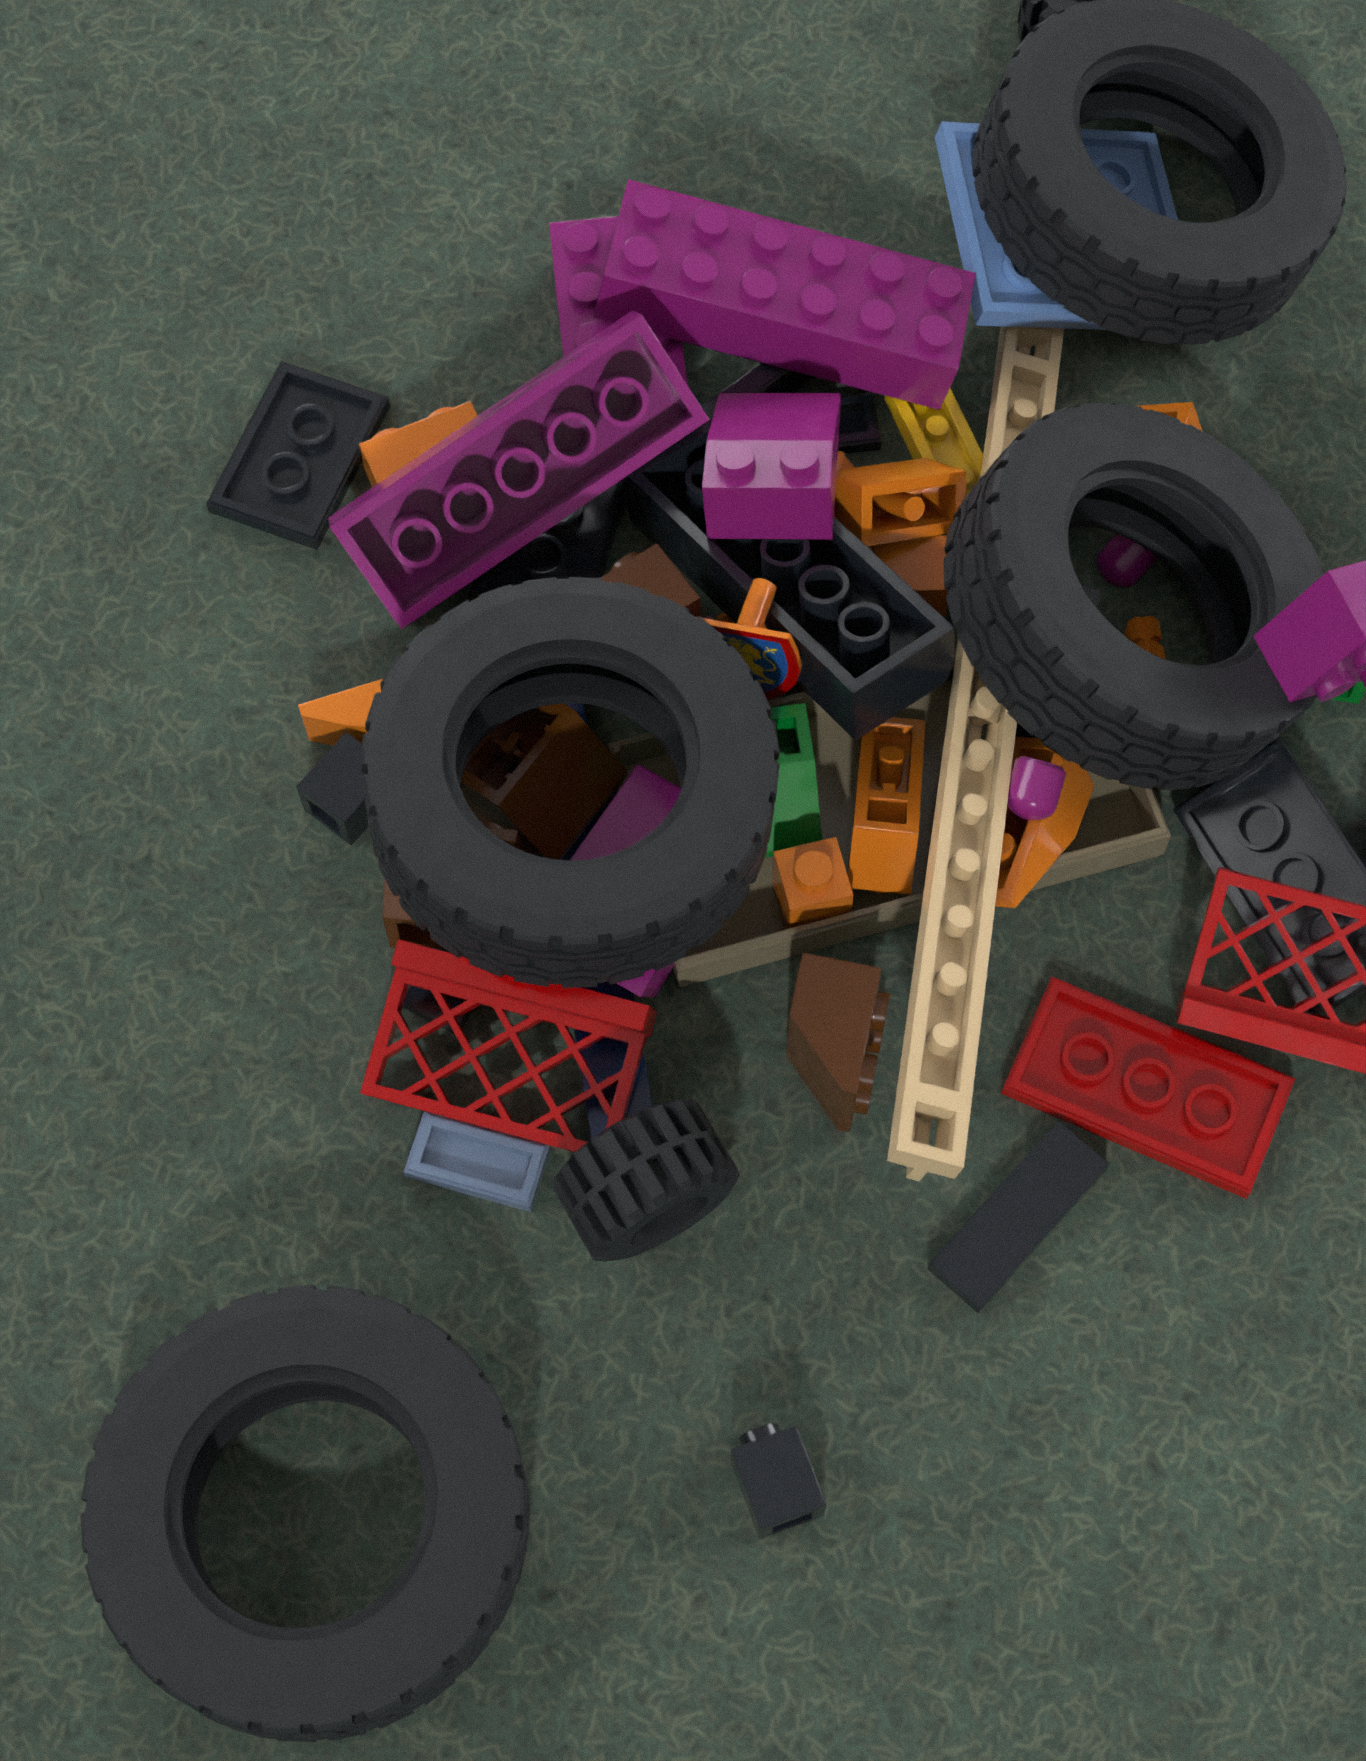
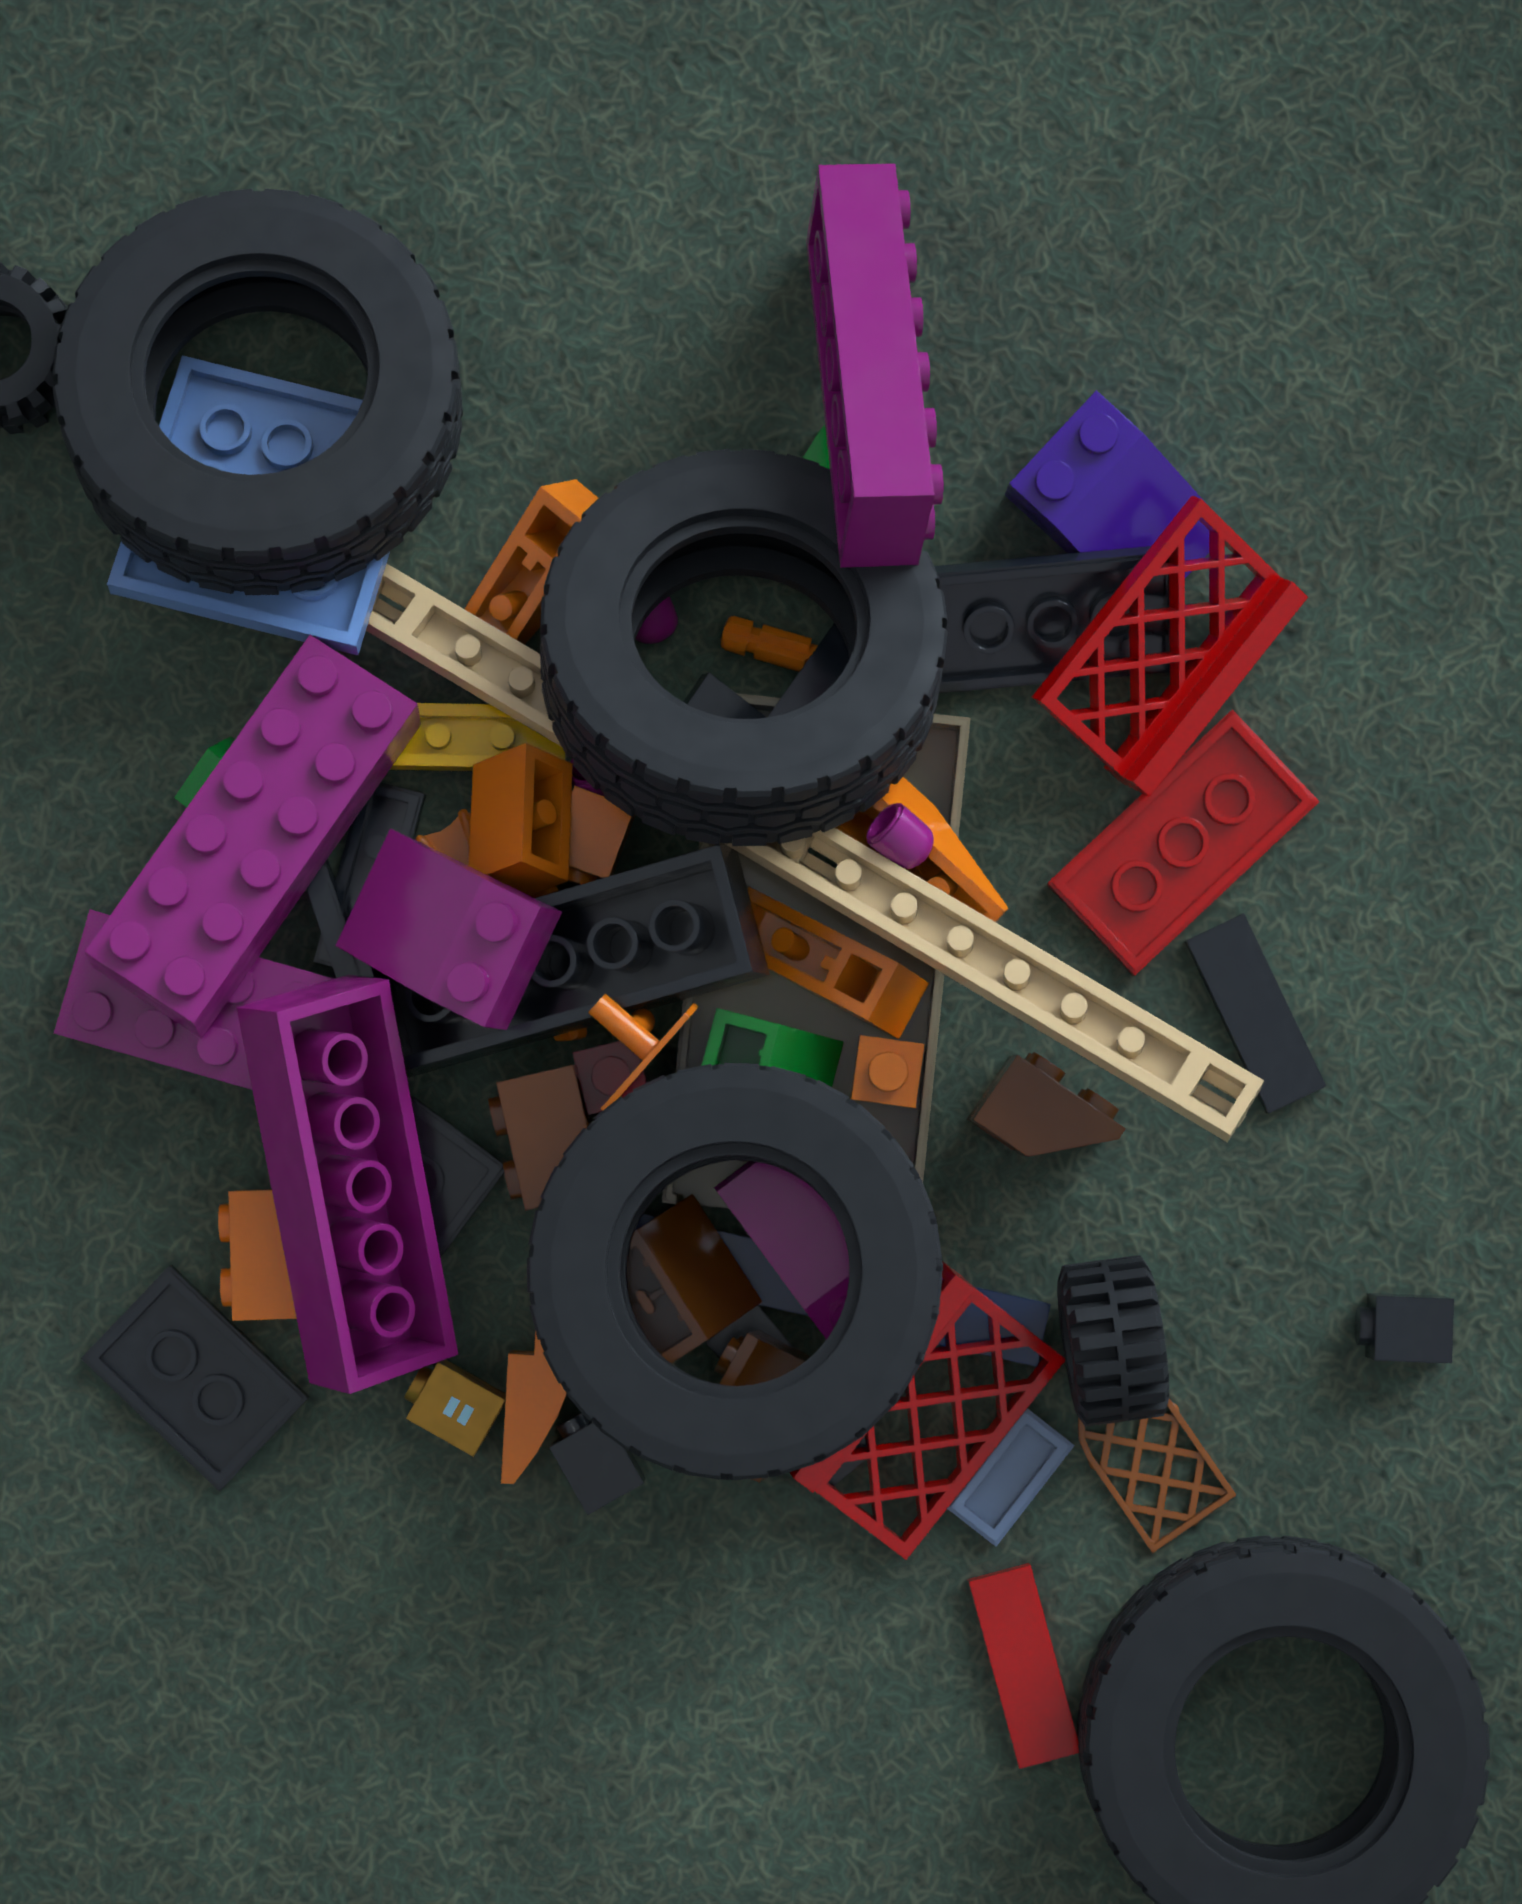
camera: 70 degrees left, 20 degrees up
none -> pearl gold brick [404,1359,506,1457]
none -> red tile [968,1563,1079,1769]
none -> dark orange window [1078,1399,1236,1553]

